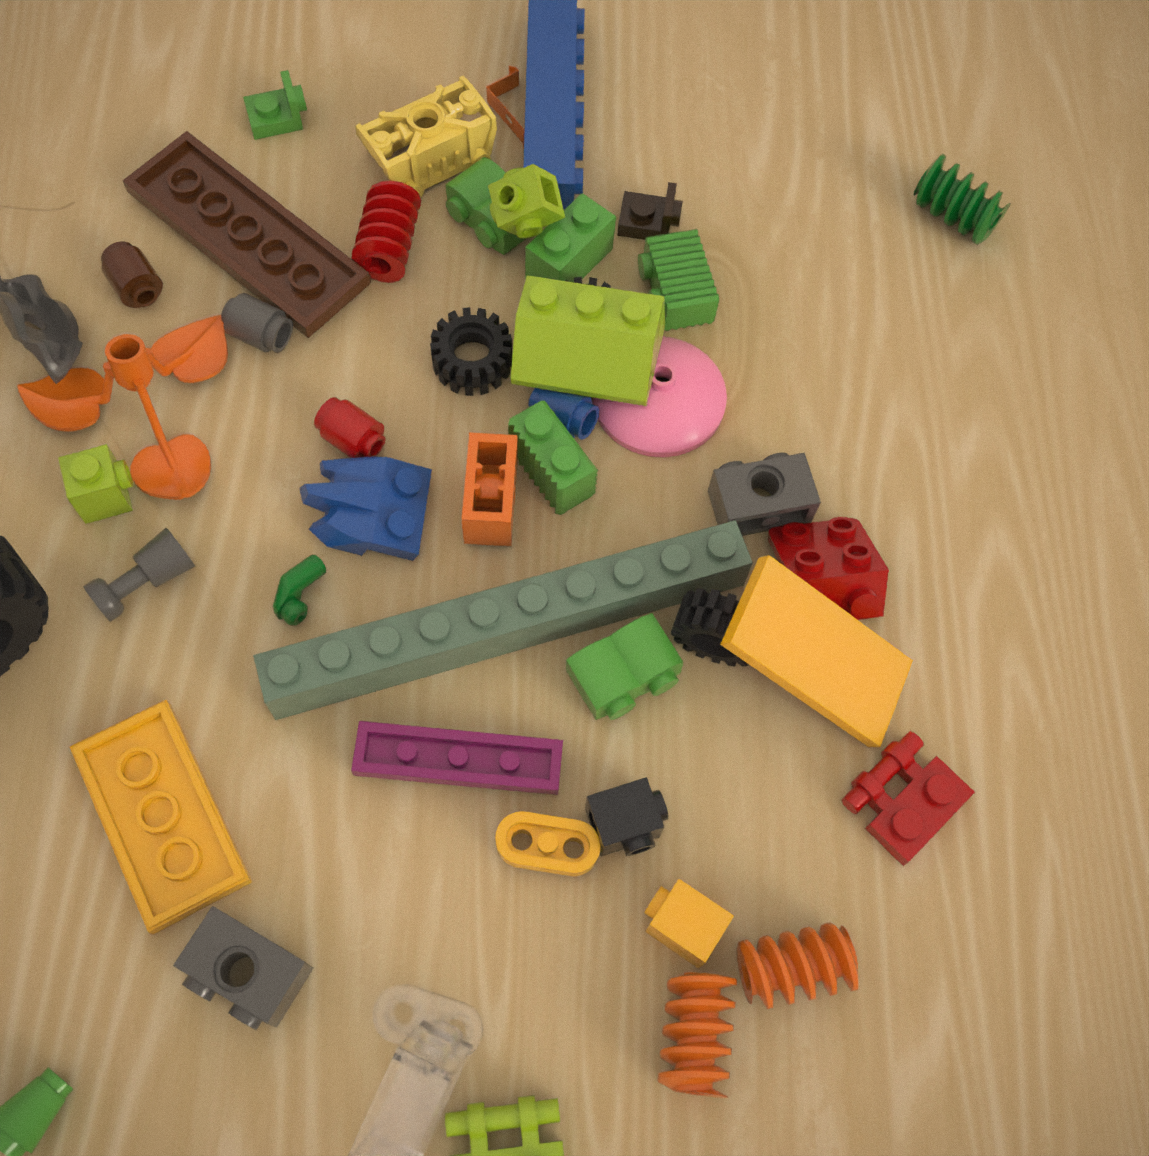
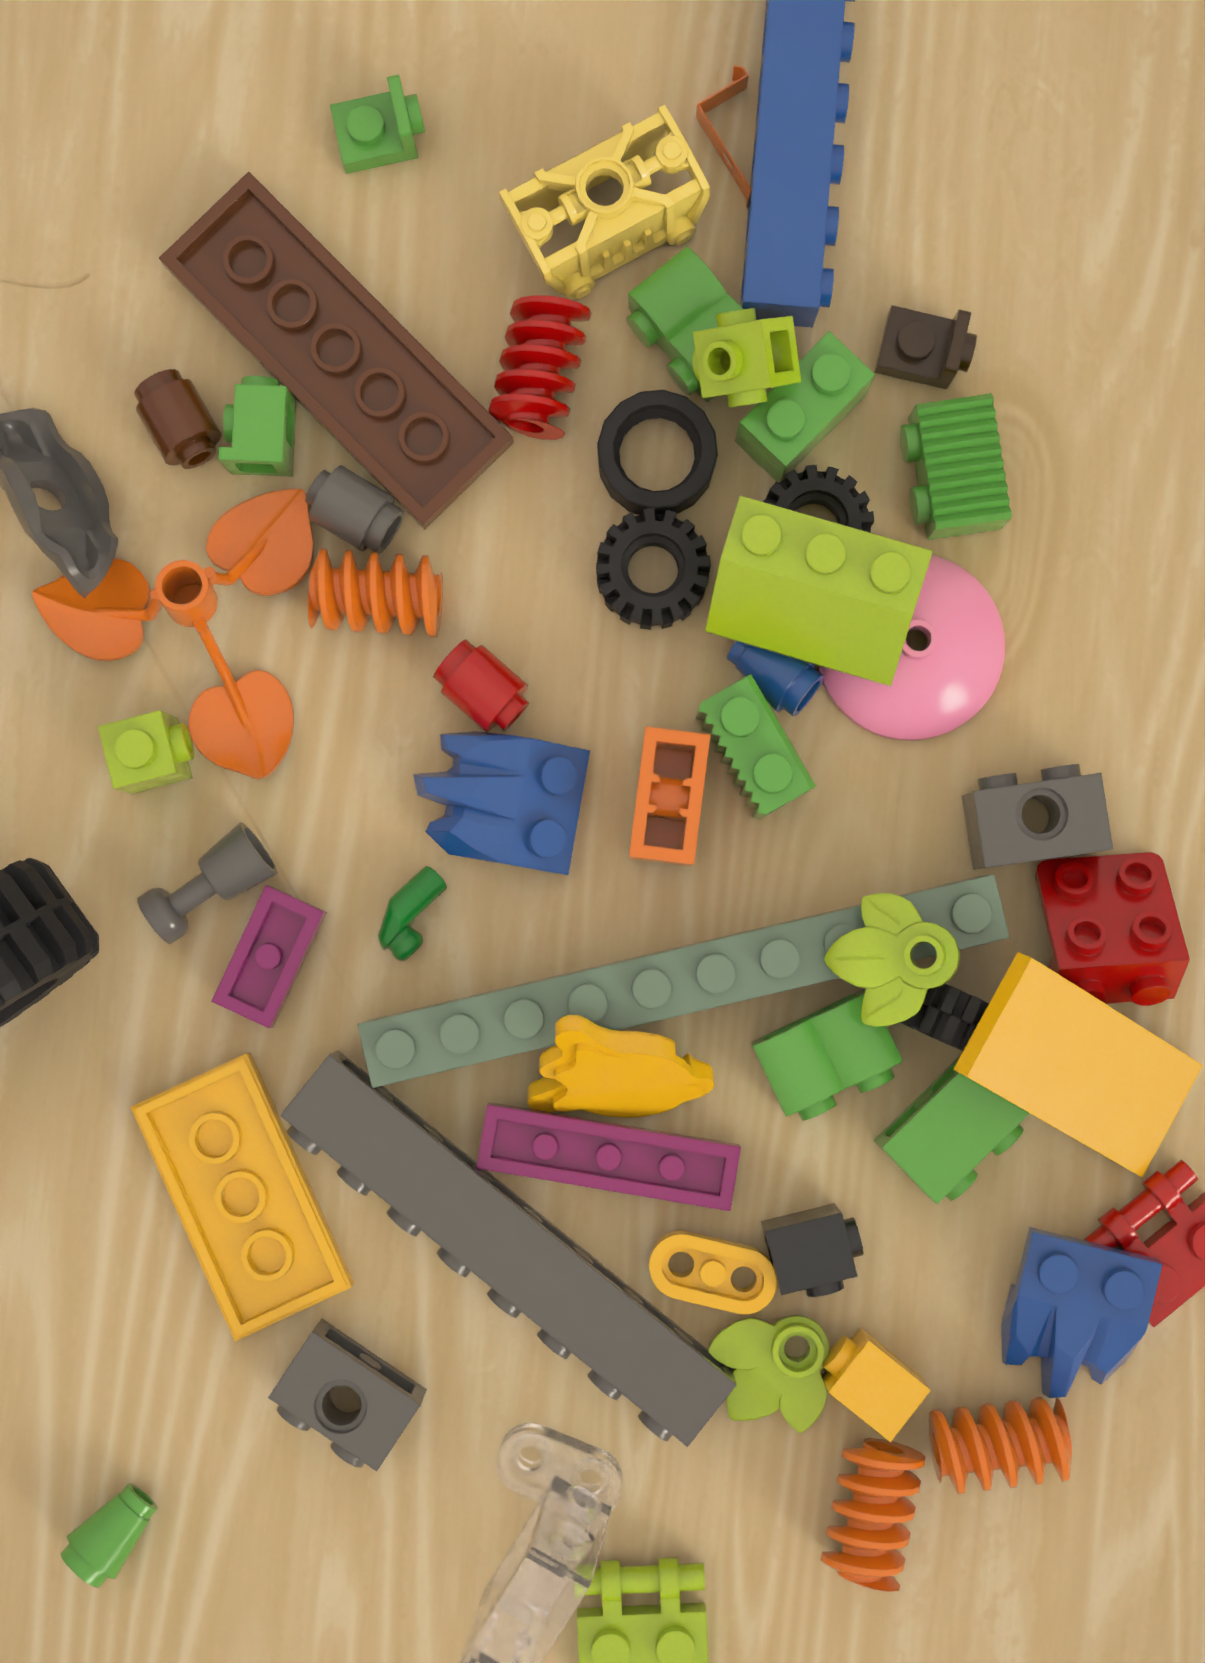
camera: 15 degrees right, 20 degrees up
none -> magenta plate [211,885,327,1028]
none -> bright green brick [218,376,297,477]
none -> dark grey brick [280,1050,737,1447]
none -> orange piece [308,548,443,637]
none -> yellow tile [527,1015,715,1118]
none -> black tyre [597,390,718,515]
none -> lime plate [708,1315,829,1433]
none -> lime plate [824,893,960,1027]
none -> bright green brick [873,1055,1029,1204]
none -> blue plate [1001,1227,1163,1398]

